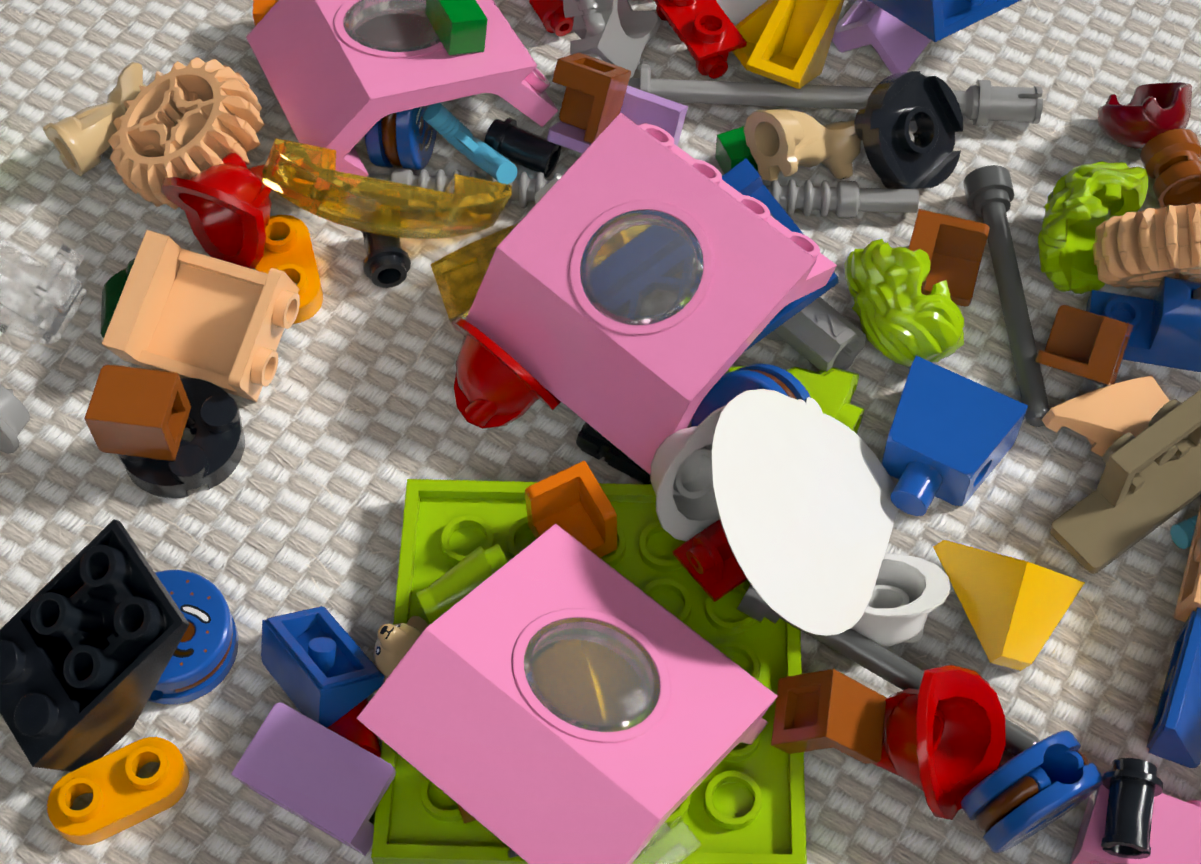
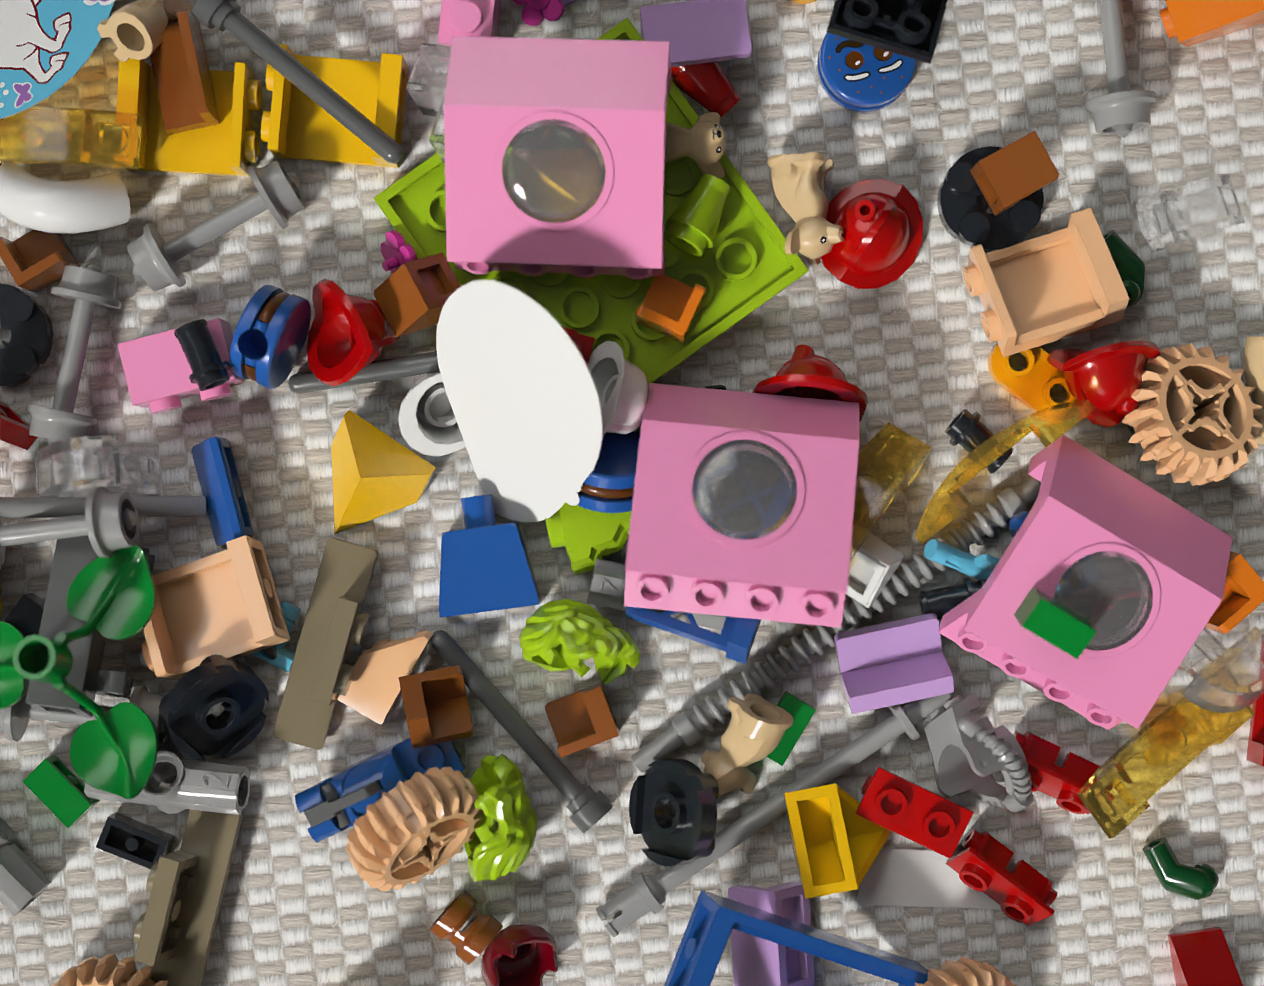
camera: 145 degrees right, 30 degrees up
blue slope [261,606,384,728] -> none
dark orange panel [552,53,631,144] -> none
none -> dark pink plant [380,230,418,274]
none -> tan animal [767,152,844,265]
none -> red helmet [821,178,923,289]

